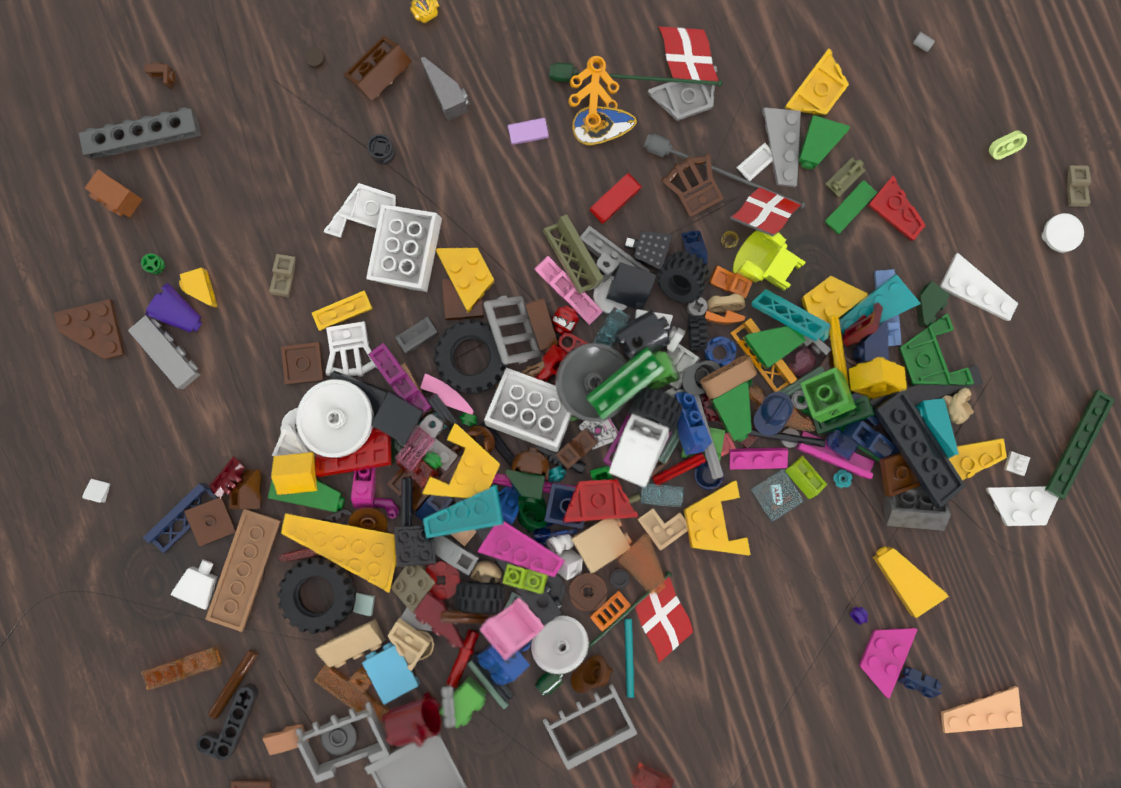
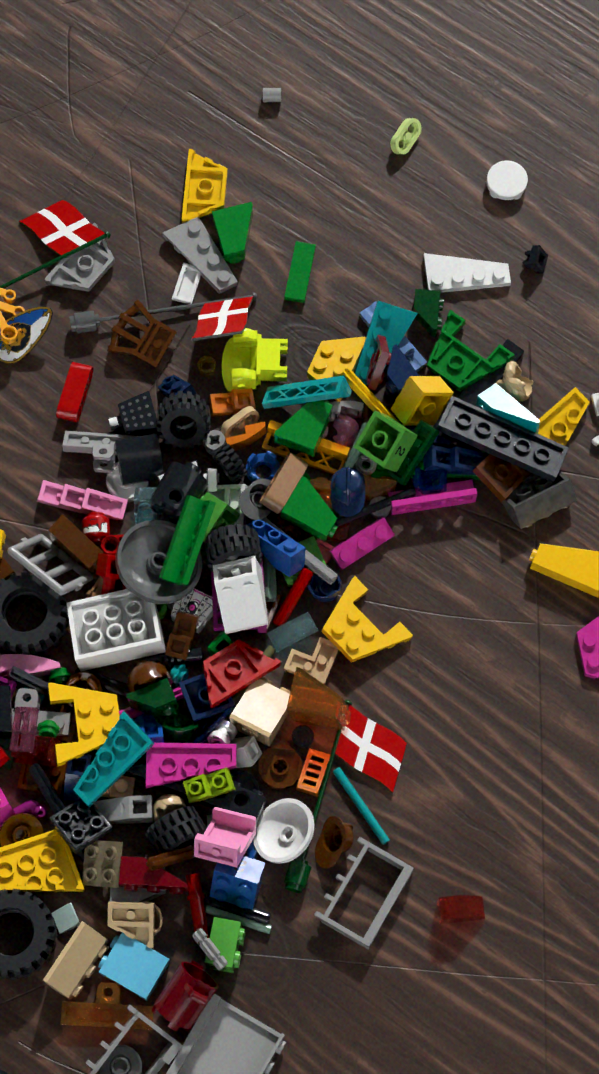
camera: 30 degrees left, 15 degrees down
red plate [426,561,461,600] -> none
olive fence [543,215,604,295] -> none
clear light blue tile [750,469,804,522] -> none
lime slope [785,455,827,499] -> none
olive hinge [826,158,866,197] -> none
teal plate [833,469,852,488] -> none
dark purple plate [850,607,868,625] -> none
red wing [868,175,926,241] -> none
dark tan slope [1067,165,1091,207] -> none
none -> black tile [522,245,548,274]

